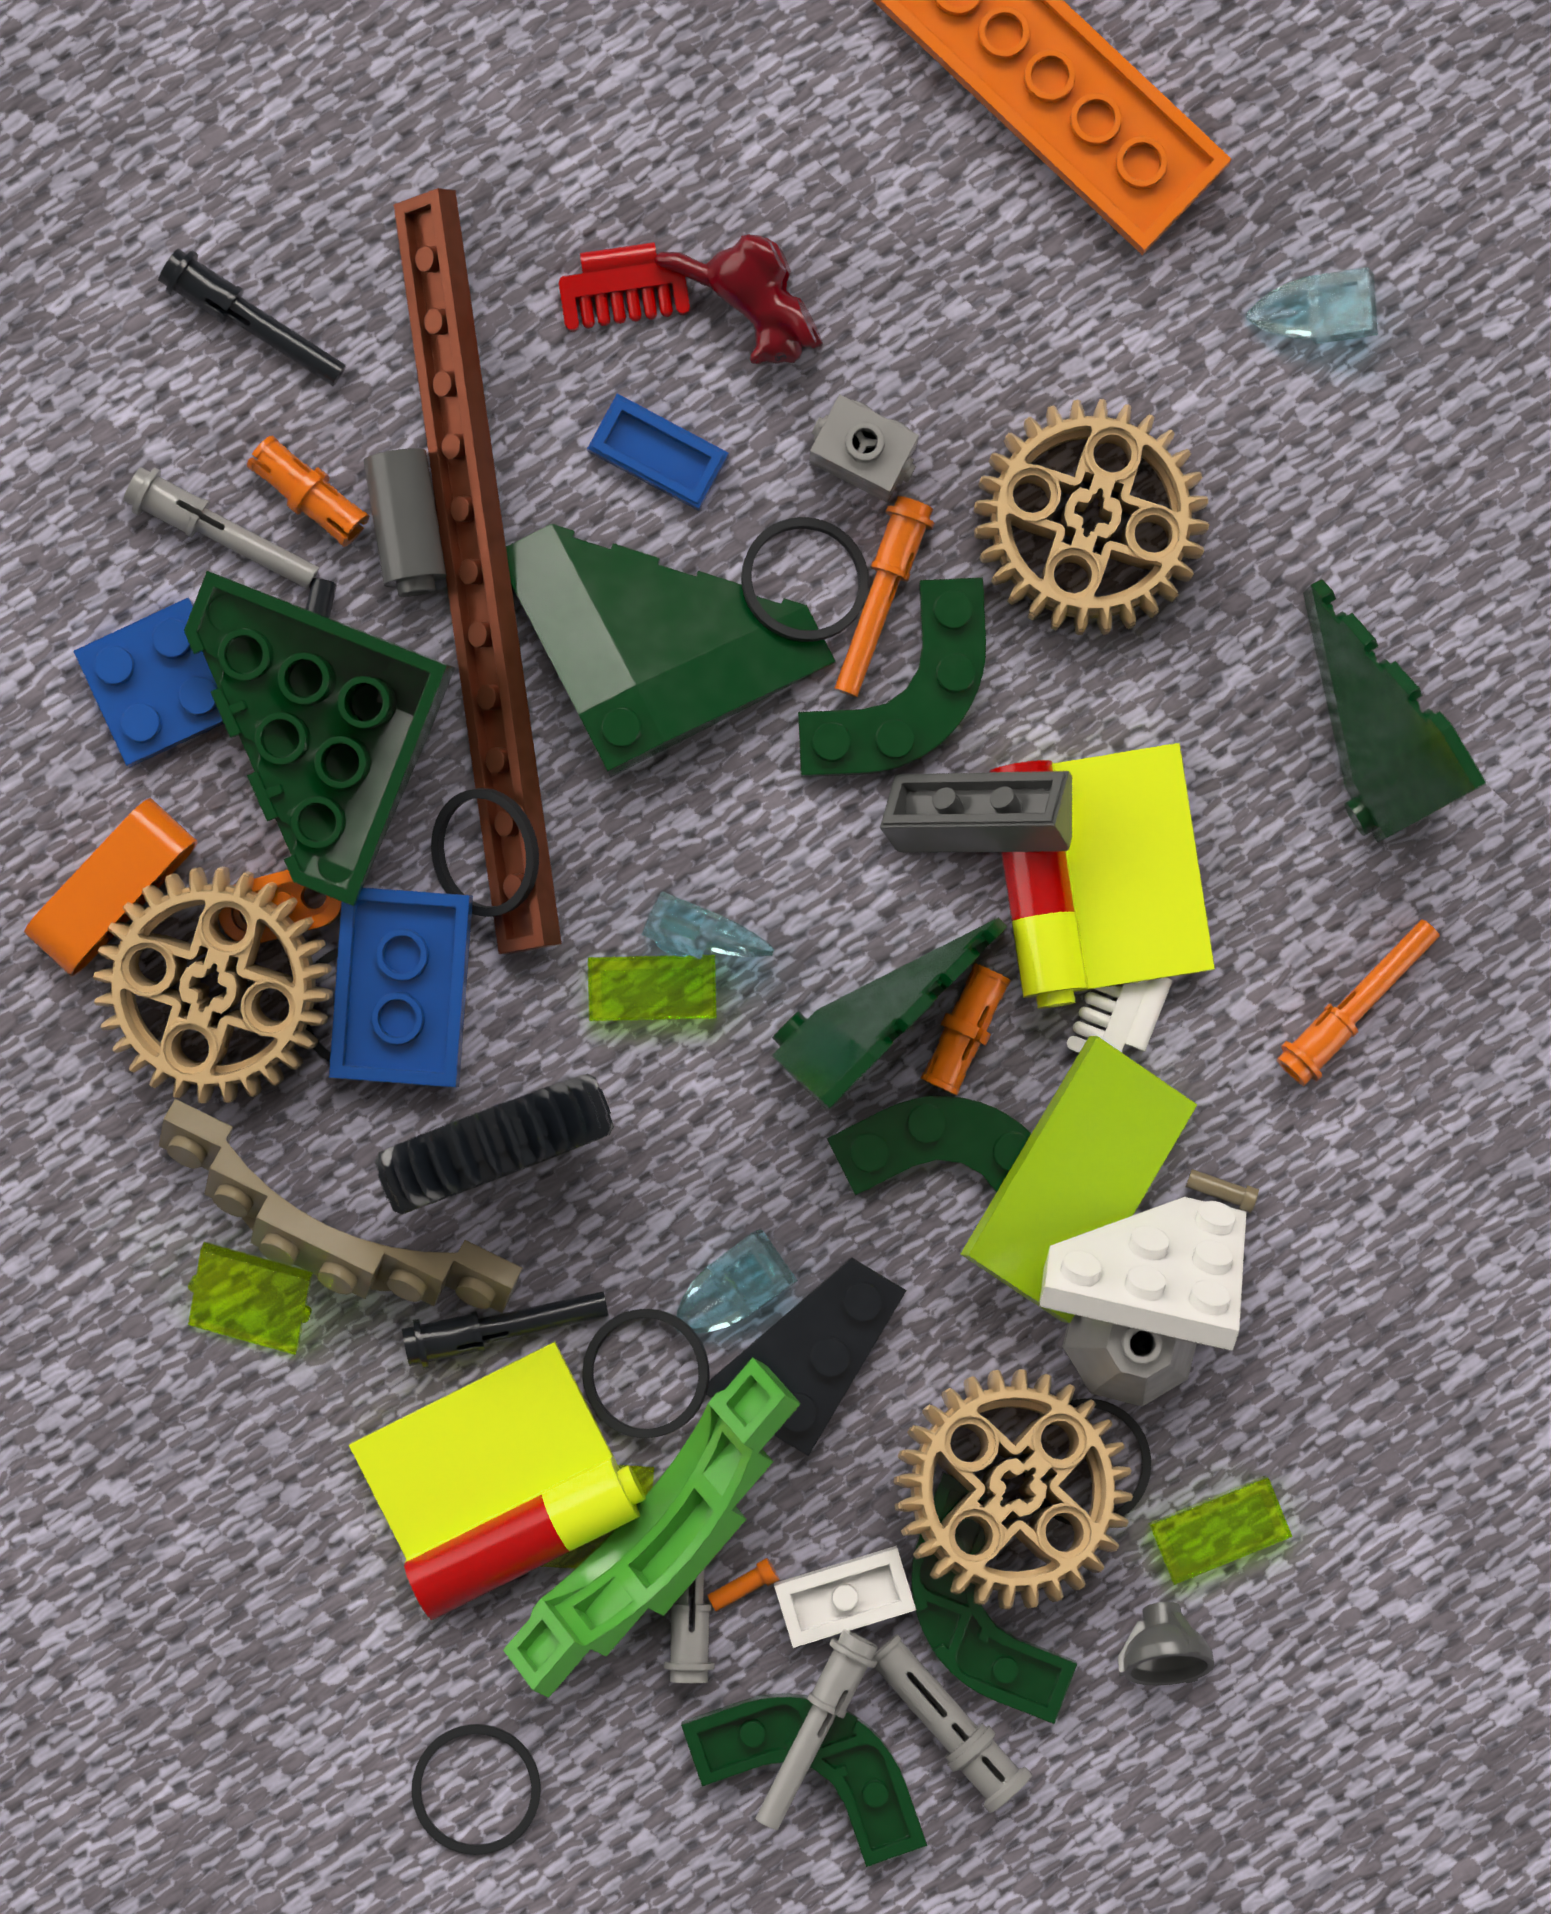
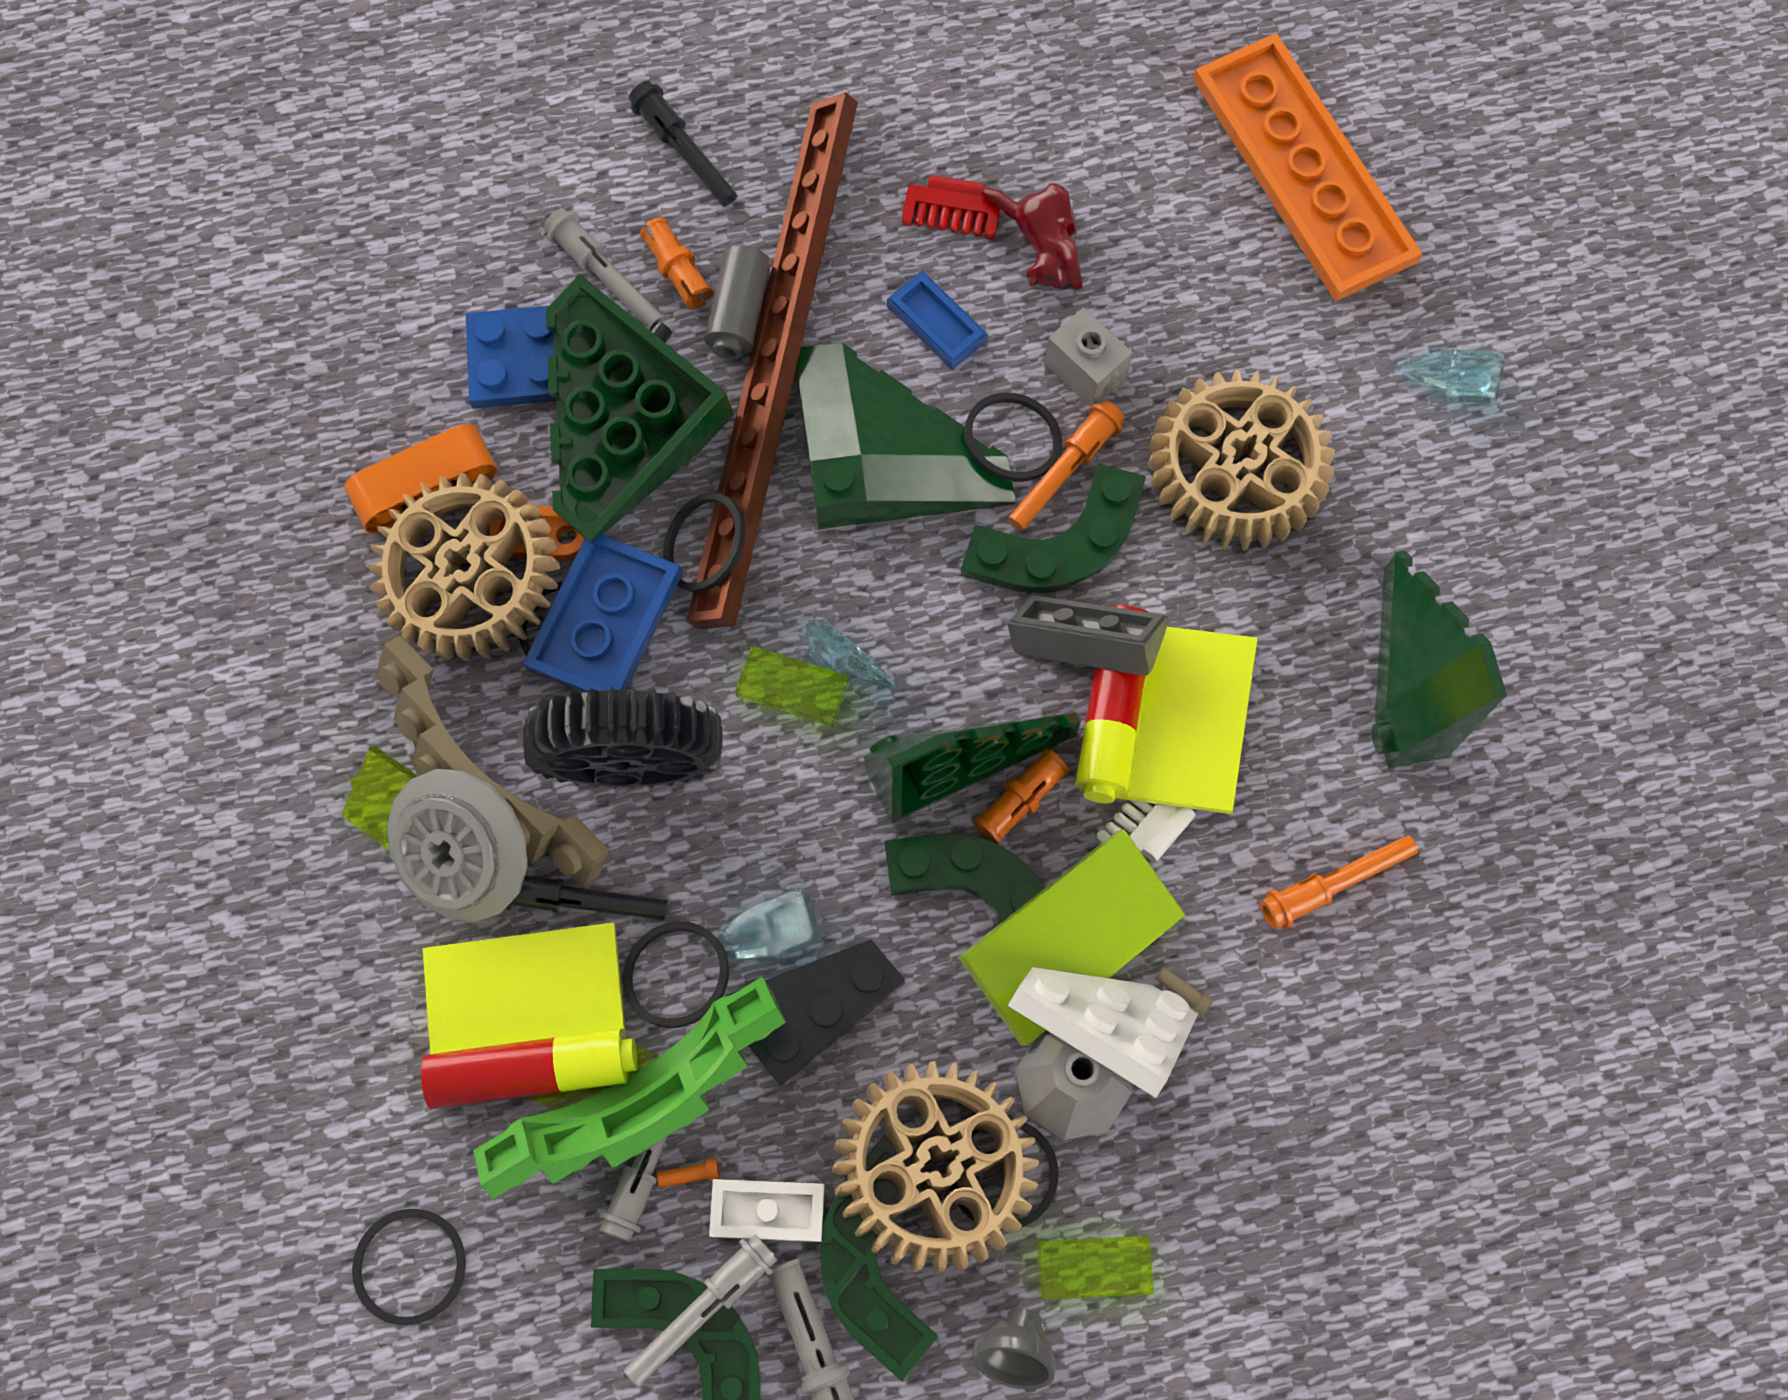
camera: 20 degrees right, 15 degrees down
none -> light grey piece [387,769,528,922]

